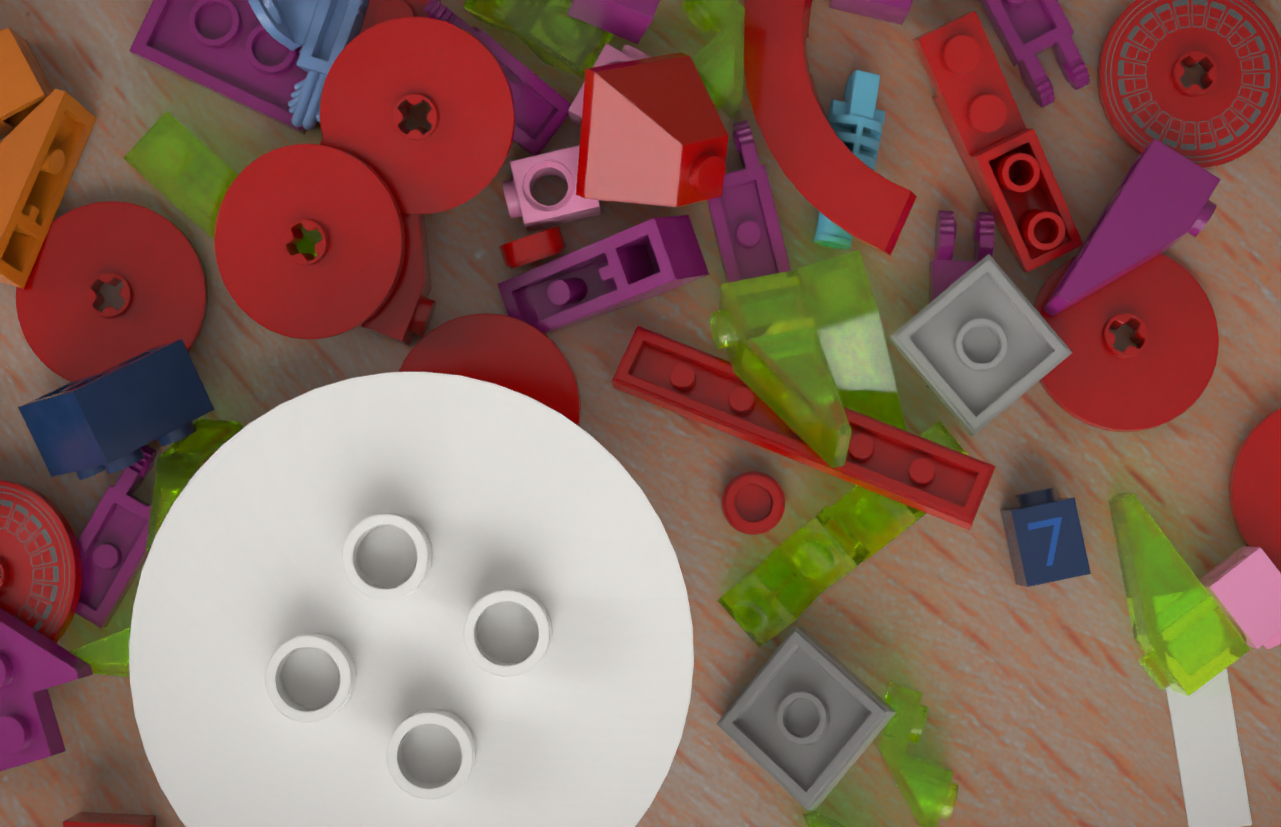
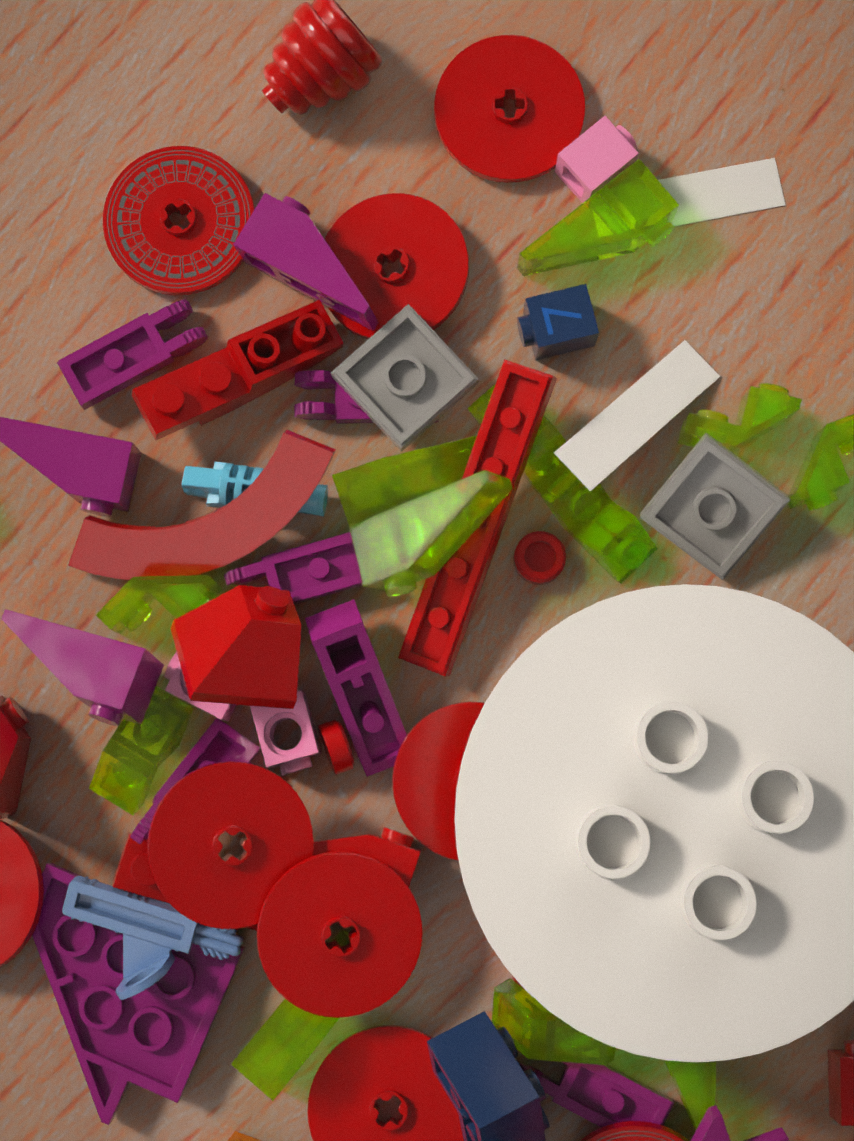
camera: 90 degrees left, 5 degrees down
none -> white sticker [554,340,720,491]

